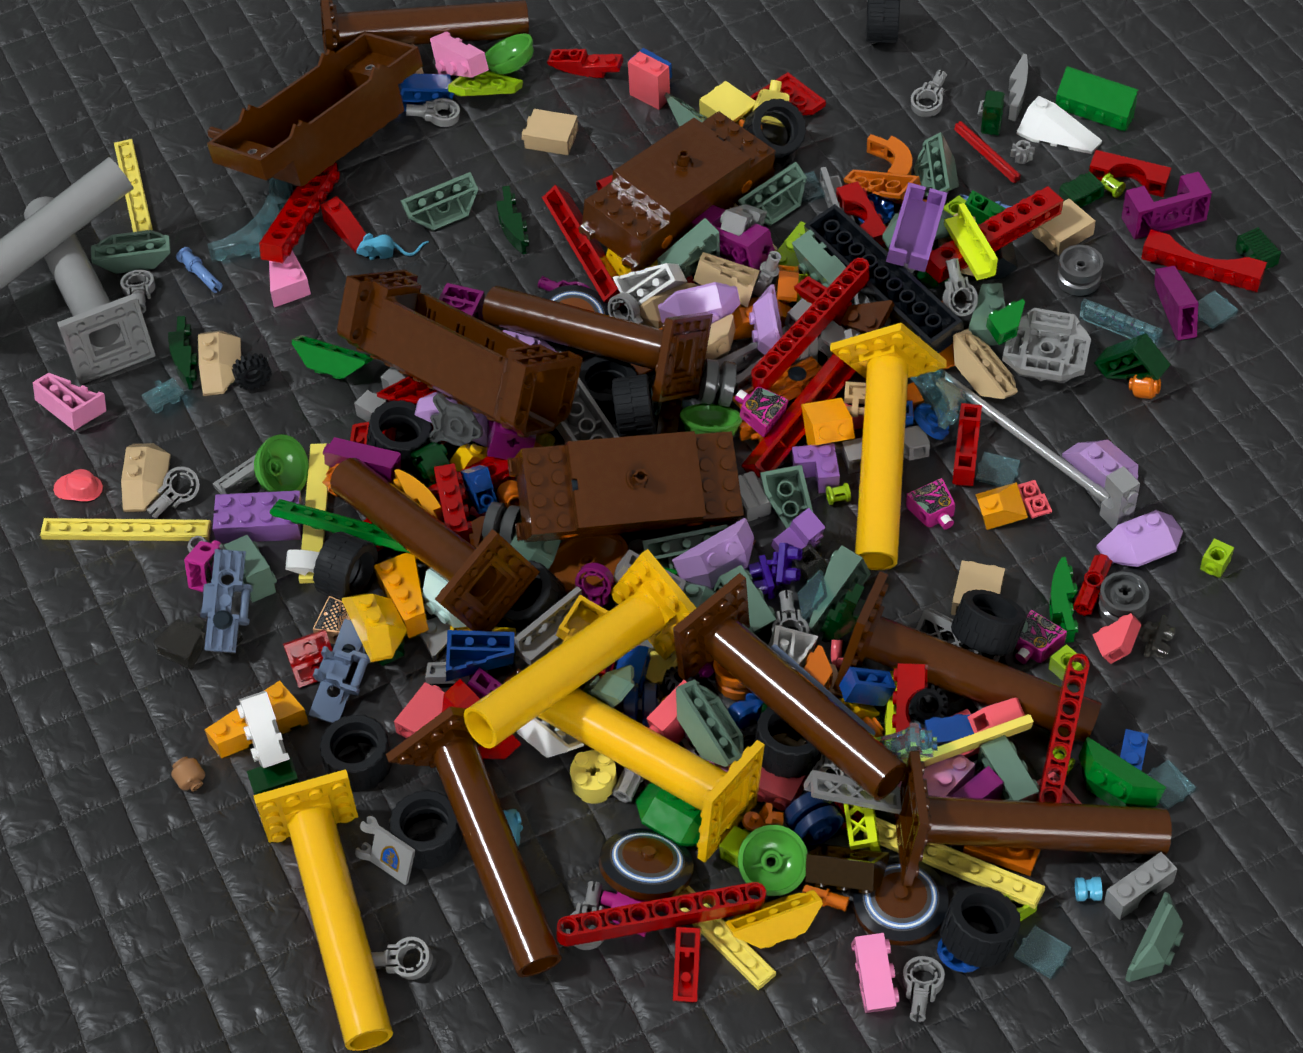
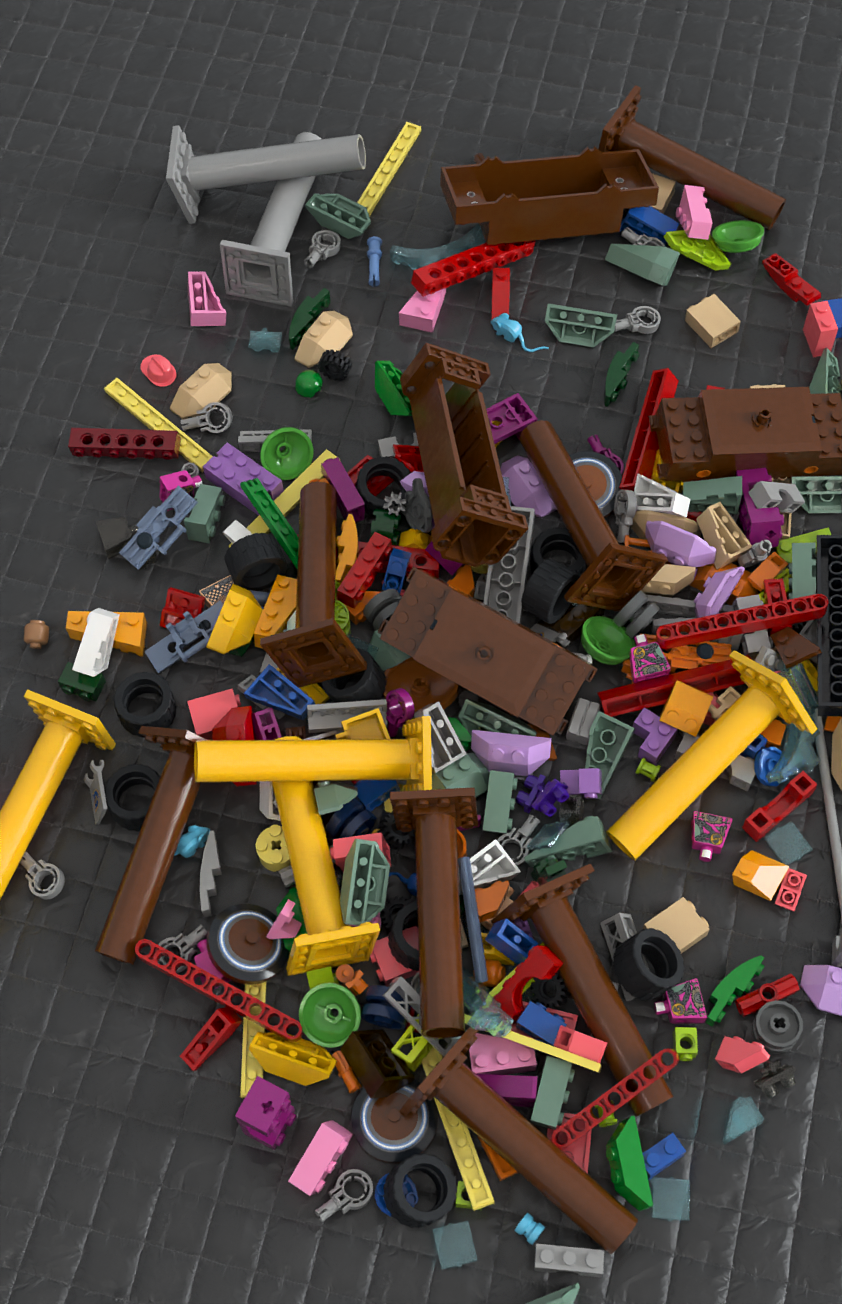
camera: 40 degrees right, 10 degrees up
none -> dark red brick [68,428,181,460]
none -> light grey slope [200,830,222,917]
none -> magenta plate [235,1076,297,1150]
none -> bright pink slope [266,899,302,939]
none -> green hair [295,370,323,397]
none -> light grey gear [383,491,406,516]
none -> sand green wedge [605,244,680,286]
none -> light grey pin [614,306,661,334]
none -> clear light blue slope [722,1097,765,1145]

